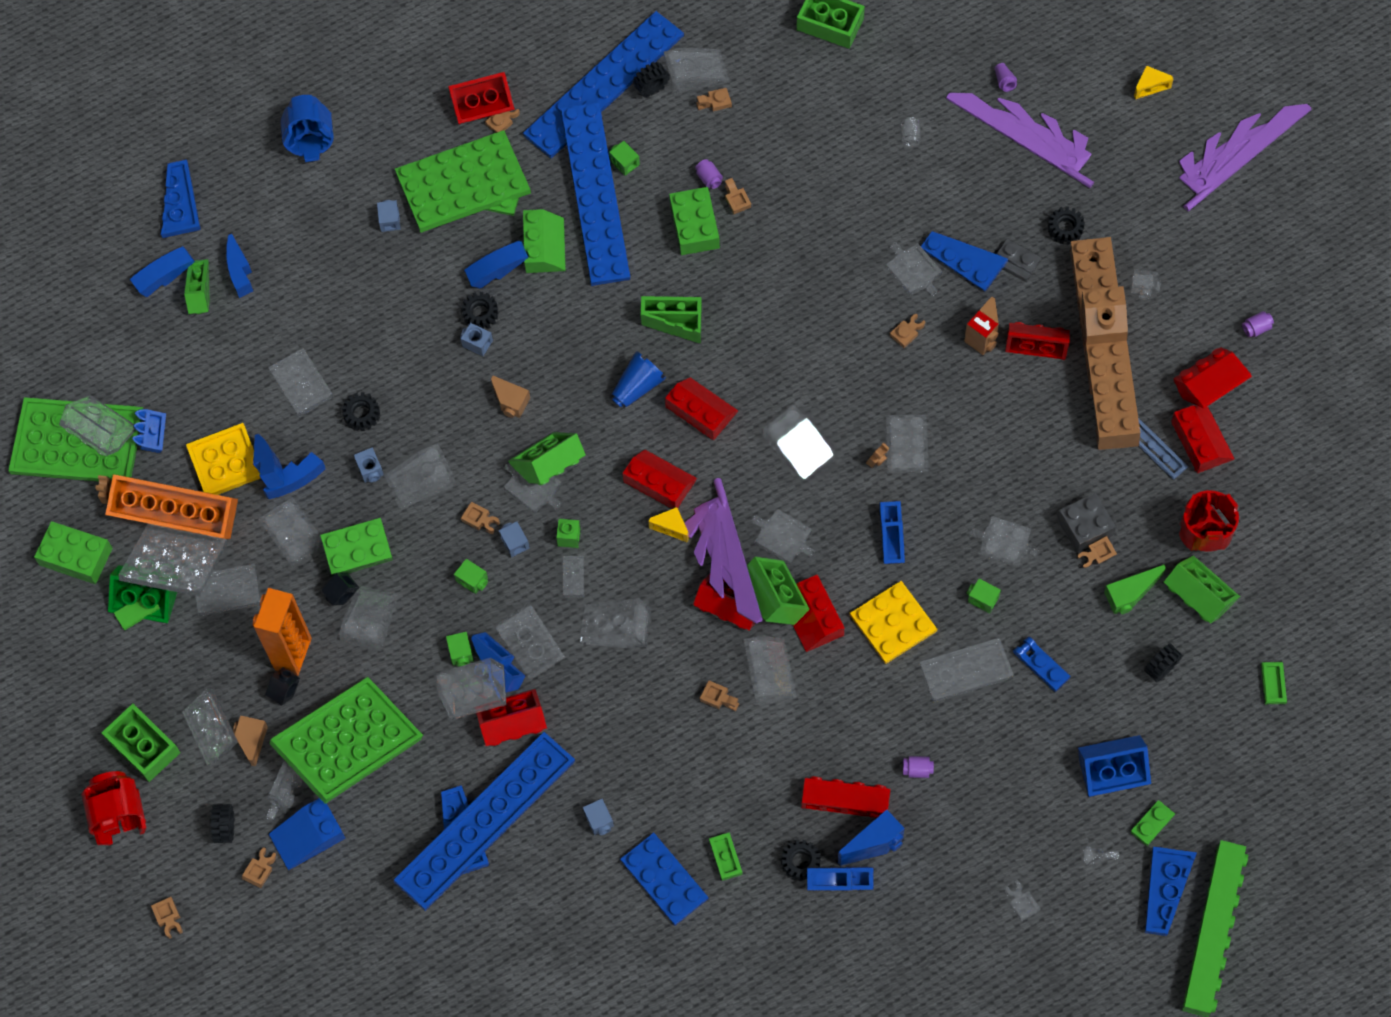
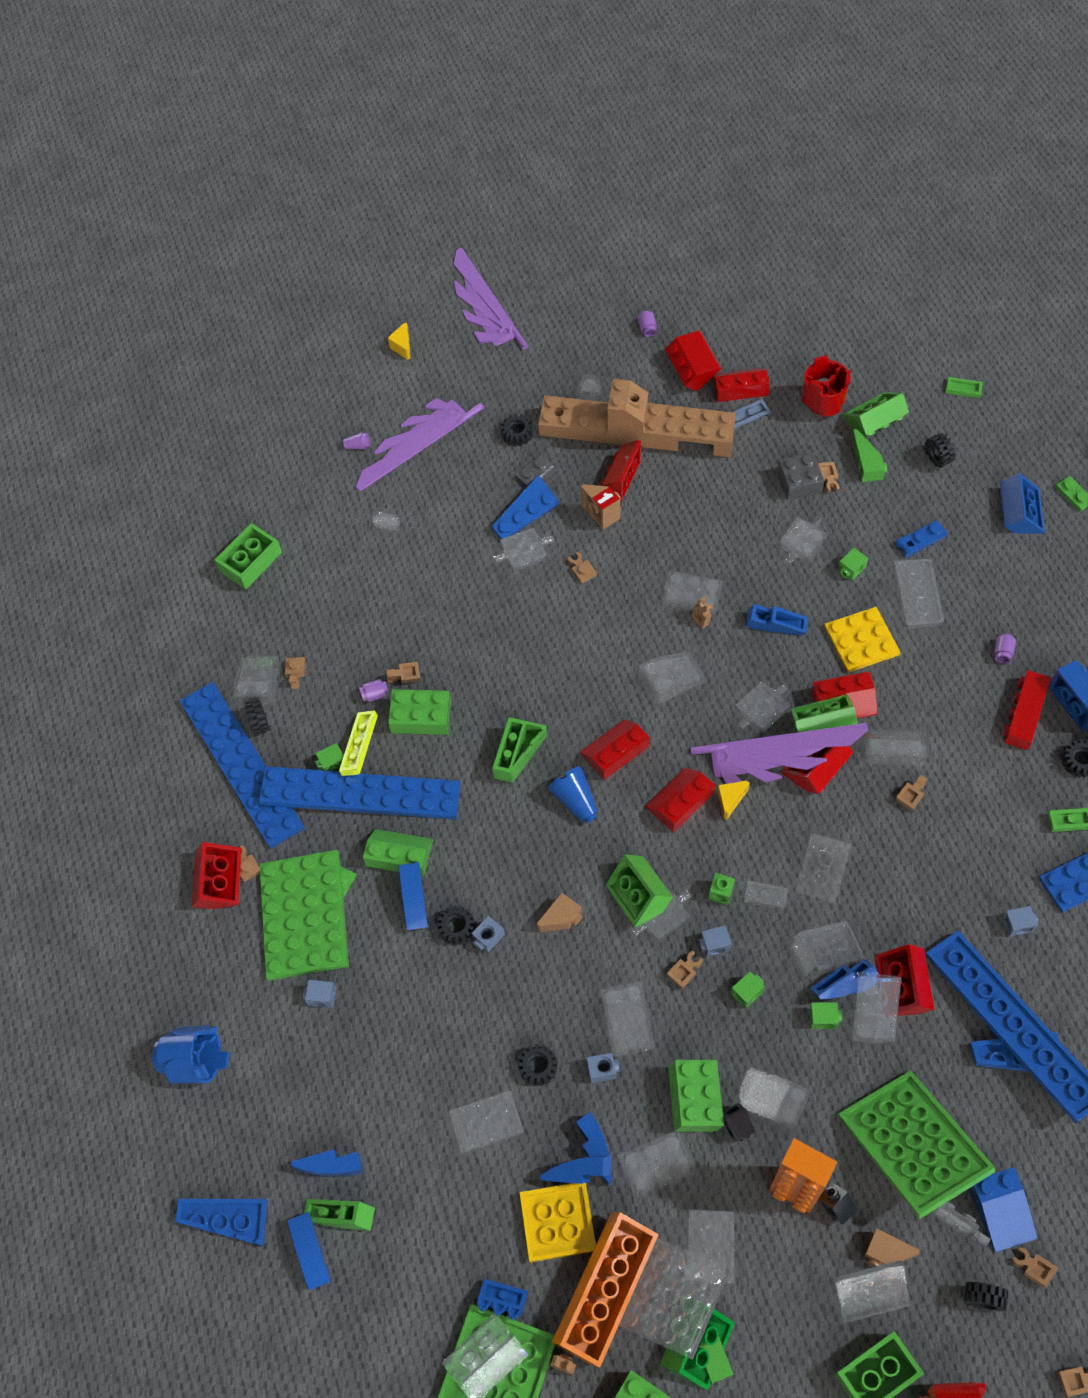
camera: 75 degrees left, 5 degrees down
none -> neon yellow plate [339,710,378,776]

